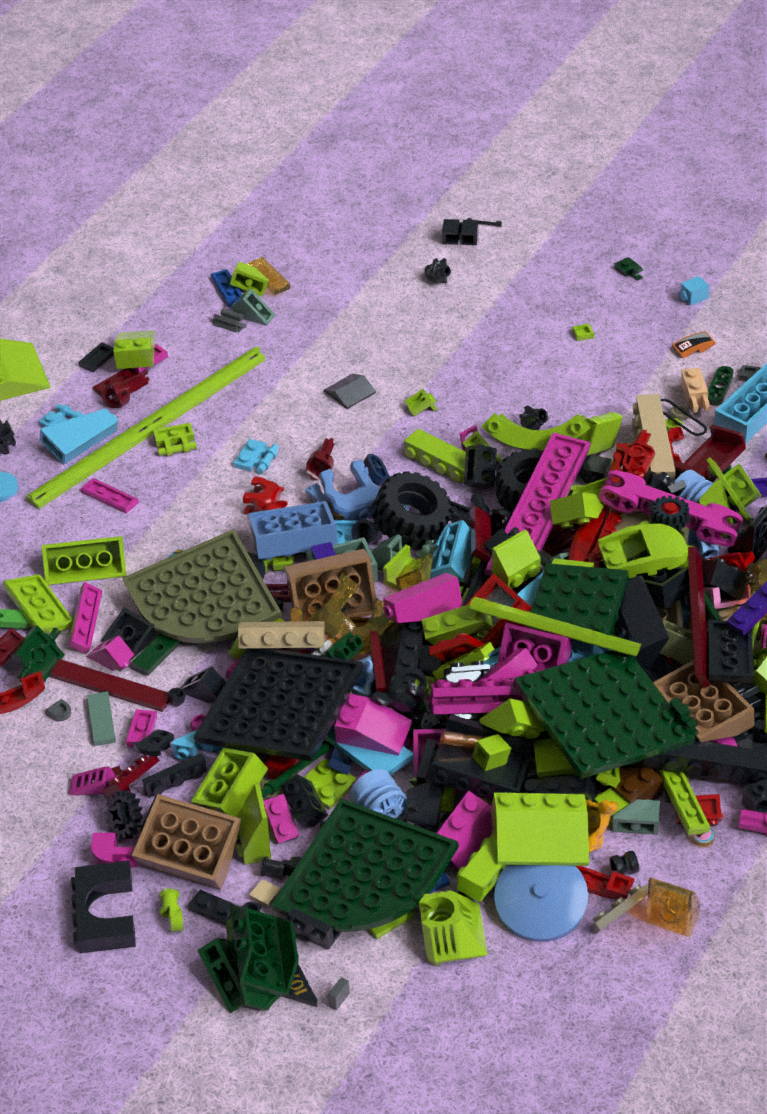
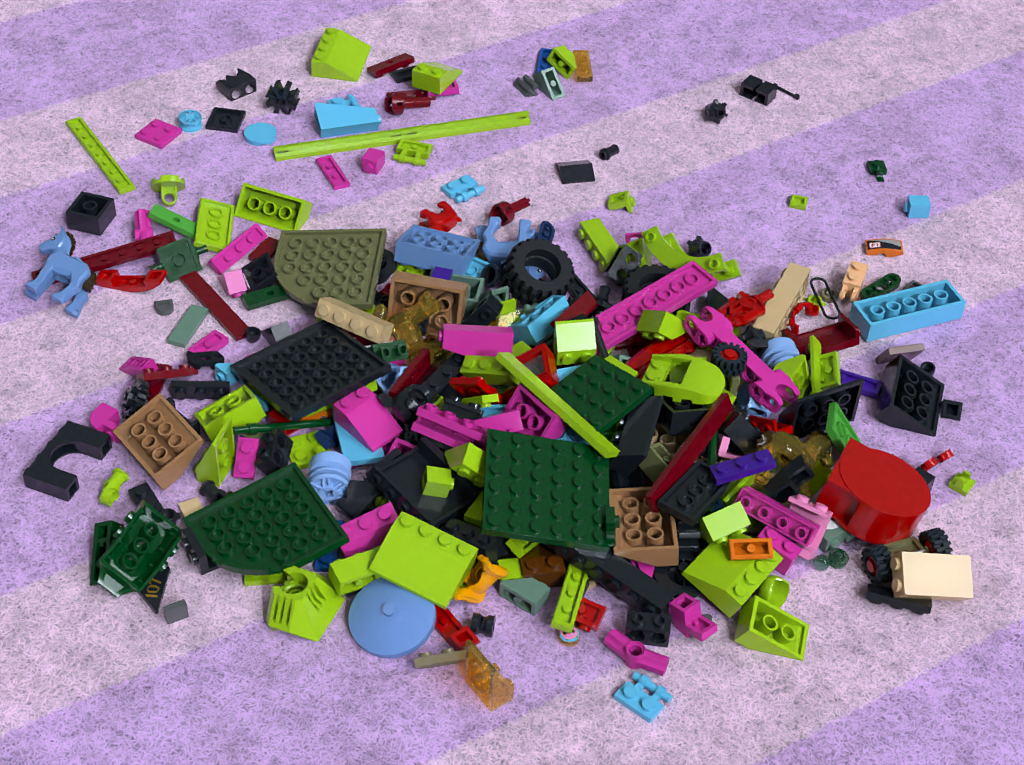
camera: 25 degrees right, 0 degrees up
clear orange piece [440,731,486,749] -> none
lime piece [580,412,623,456] -> none
none -> dark red tile [248,236,279,261]
none -> dark pink brick [361,147,385,175]
none -> dark red tile [367,53,415,78]
none -> black brick [461,293,504,326]
none -> black pin [599,144,619,160]

